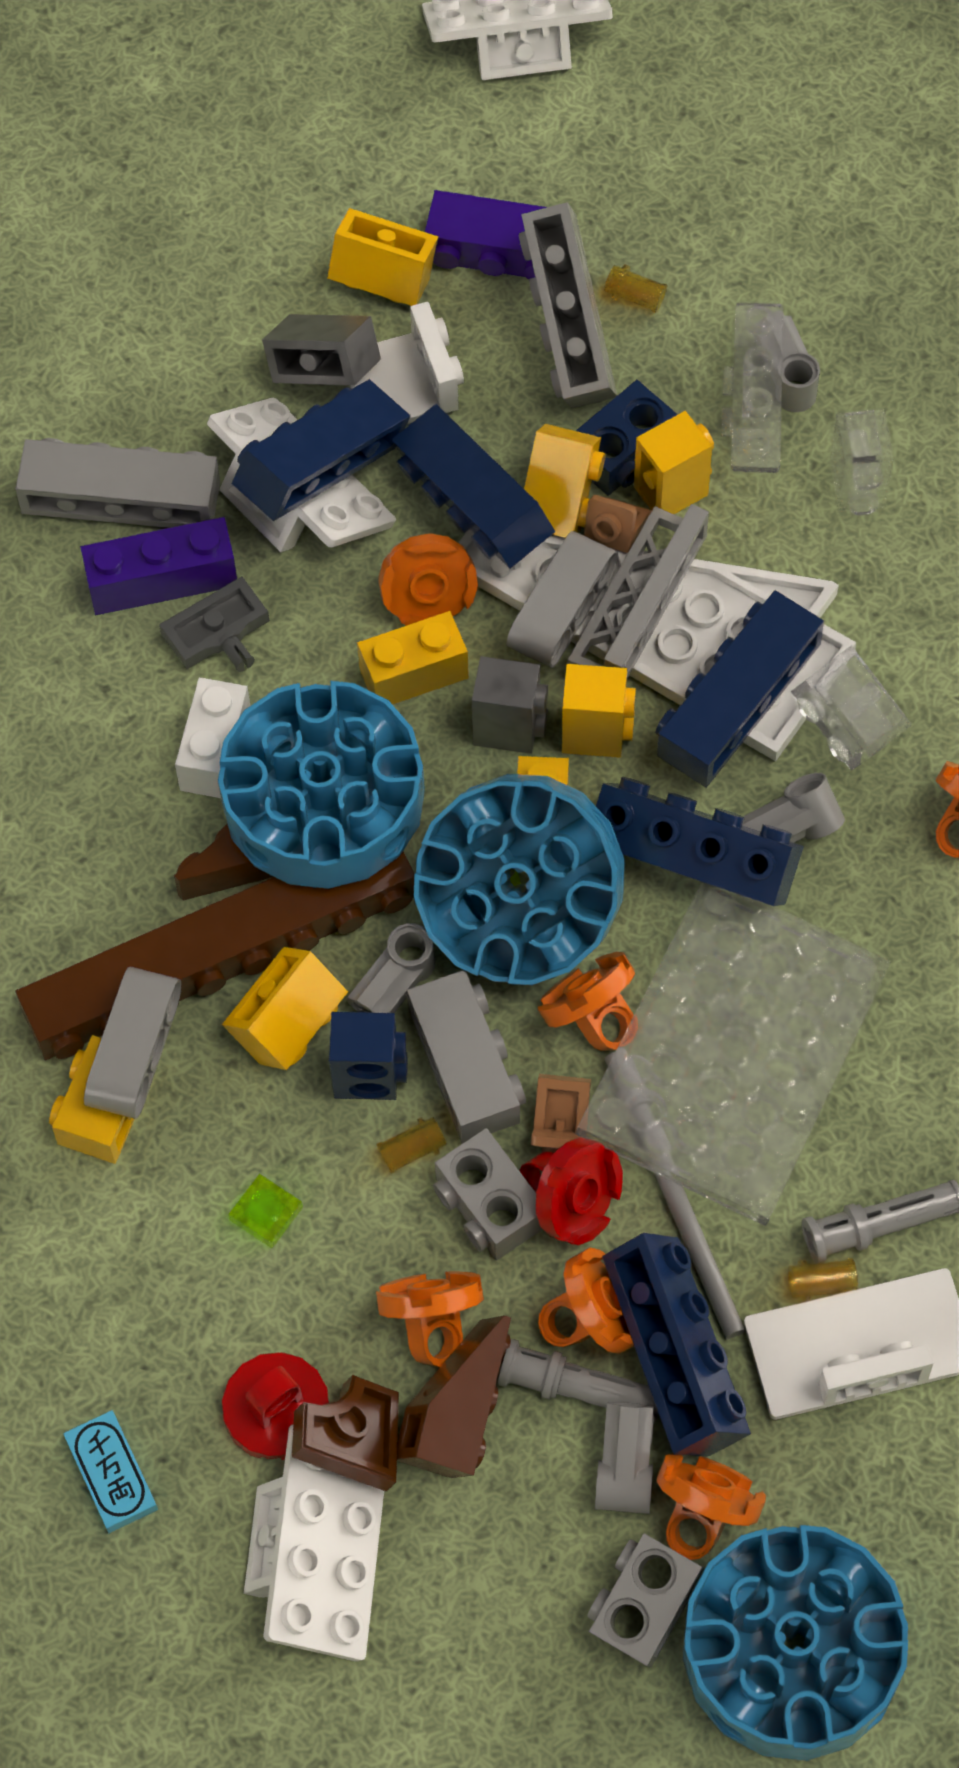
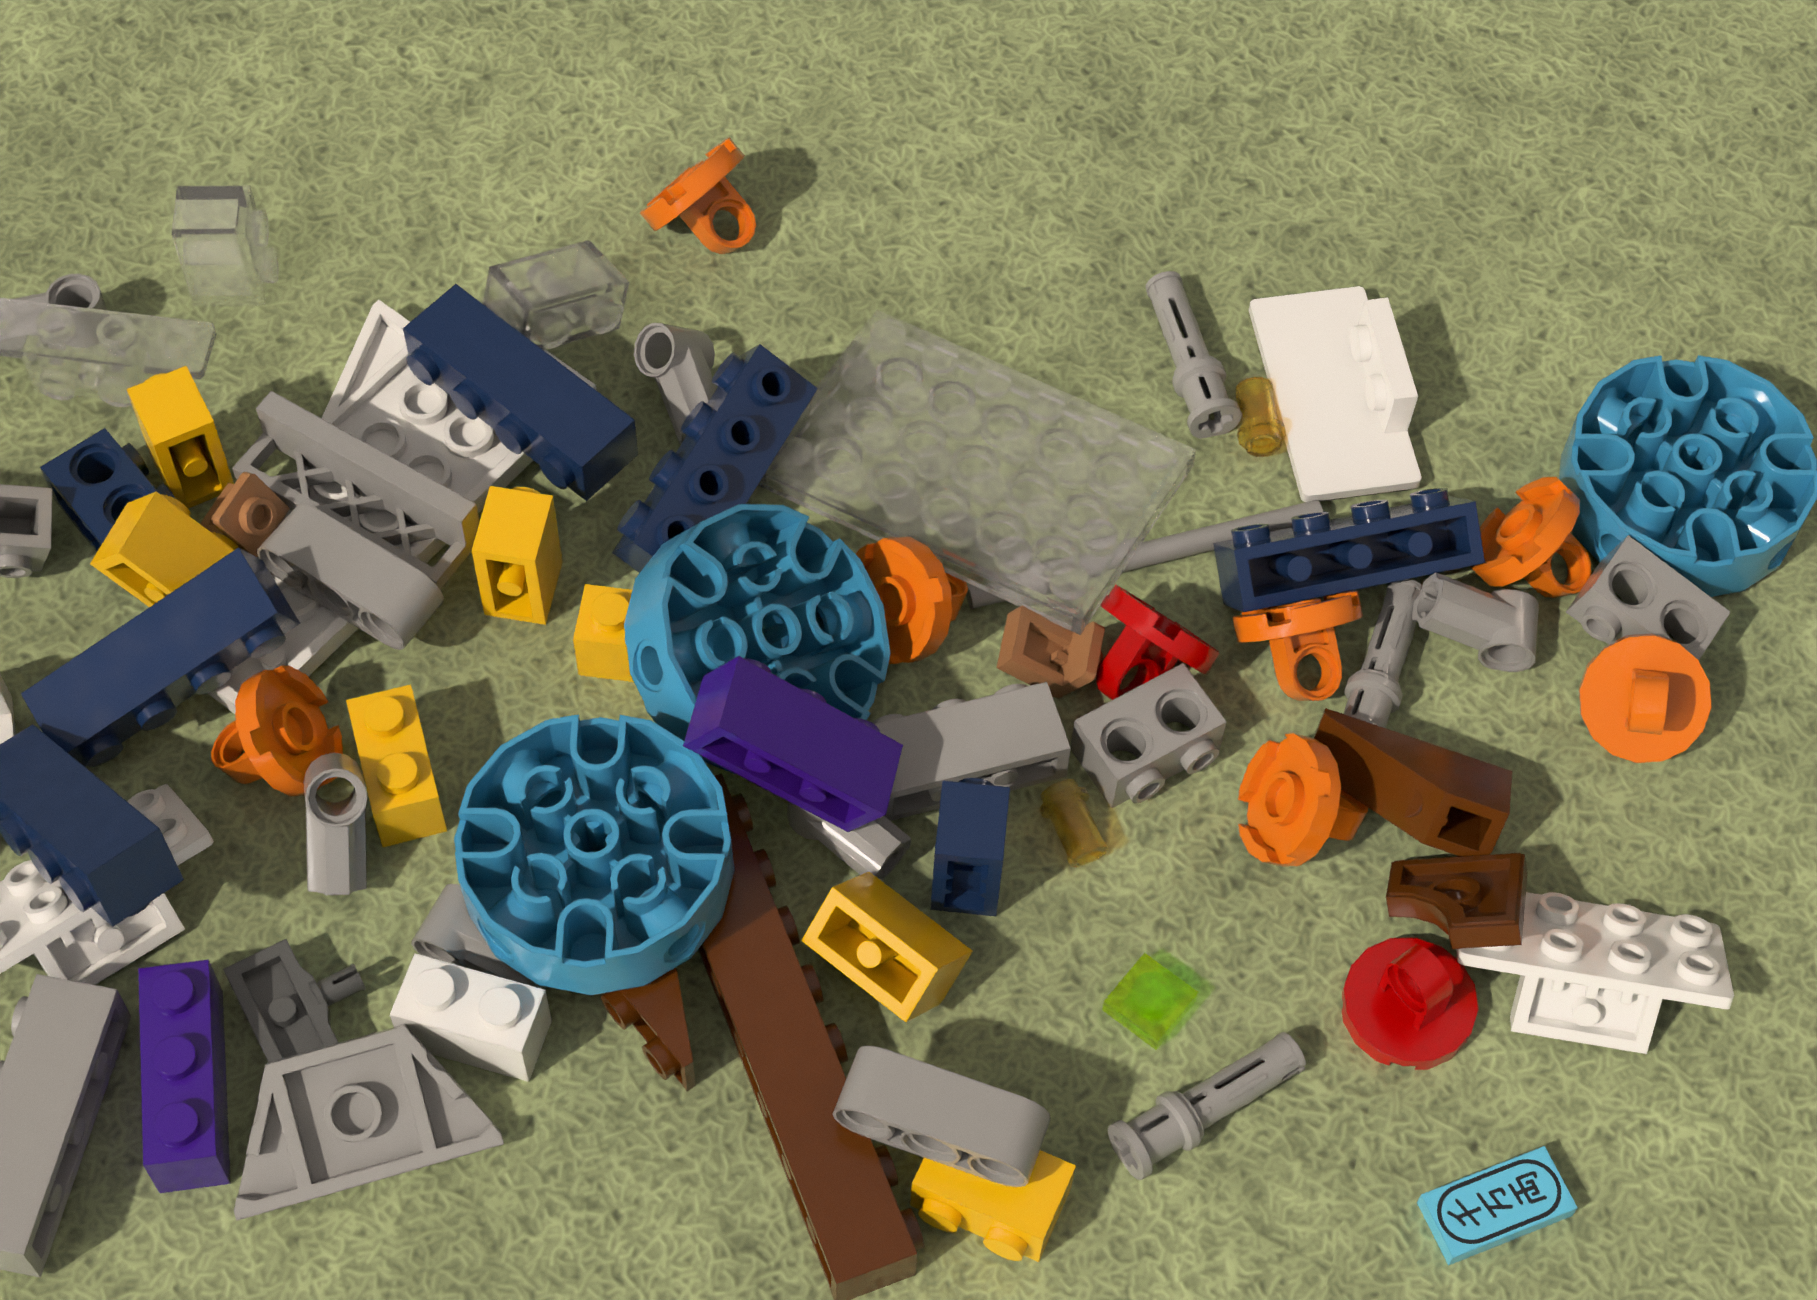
camera: 90 degrees left, 5 degrees down
flat silver brick [472,656,548,754] -> none
none -> light grey wing [234,1024,504,1221]
none -> light grey piece [304,753,367,895]
none -> dark purple brick [683,656,903,832]
none -> light grey pin [1108,1032,1306,1180]
none -> orange tile [1579,633,1712,763]

